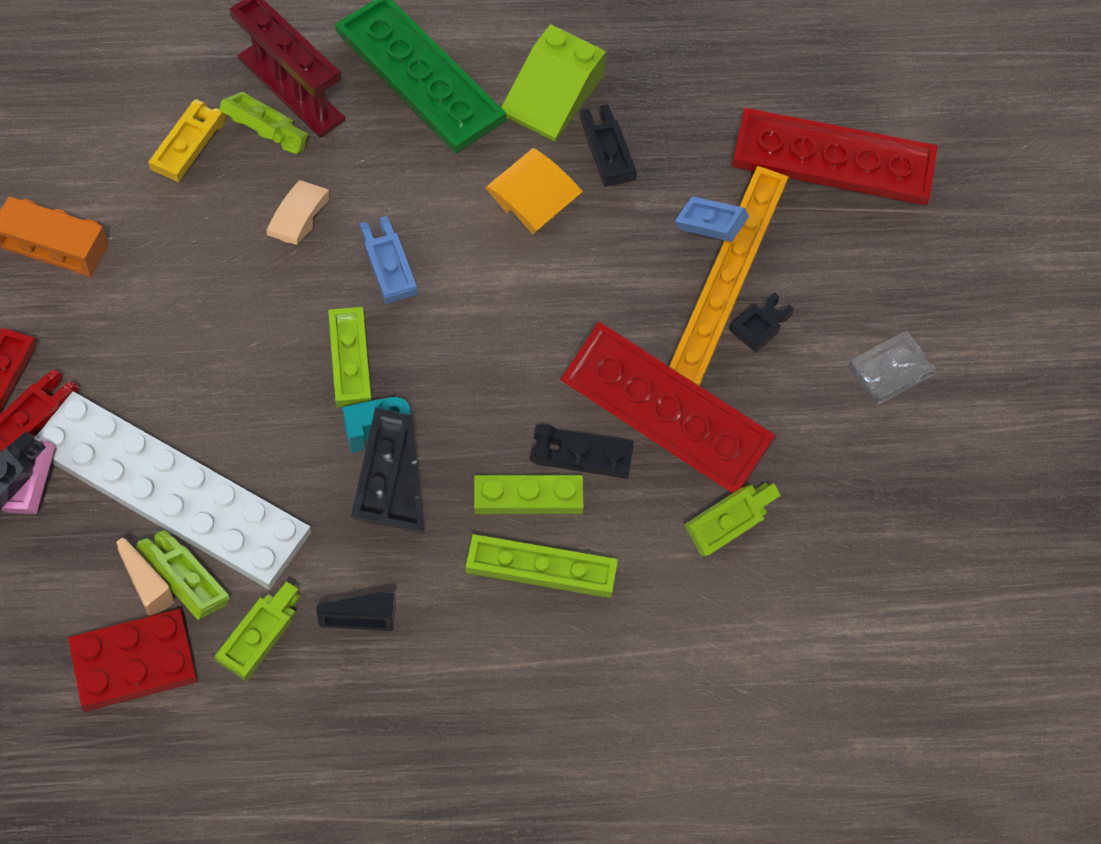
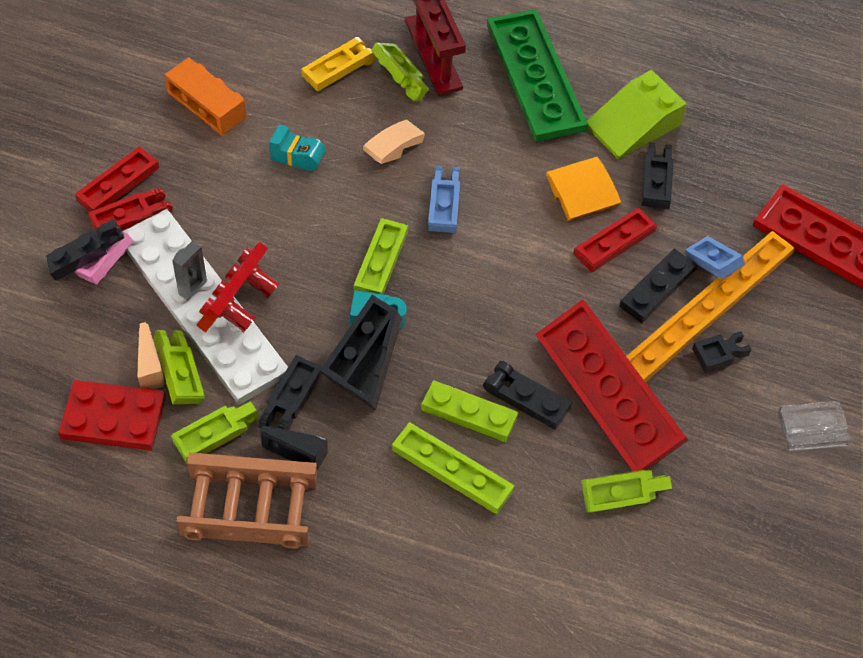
camera: 25 degrees right, 5 degrees down
none -> dark grey plate [172,241,207,301]
none -> nougat fence [176,452,317,549]
none -> red plate [196,241,279,333]
none -> black hinge [258,355,322,430]
none -> teal leg [269,124,326,171]
none -> red tile [573,207,657,272]
none -> black plate [619,248,697,323]

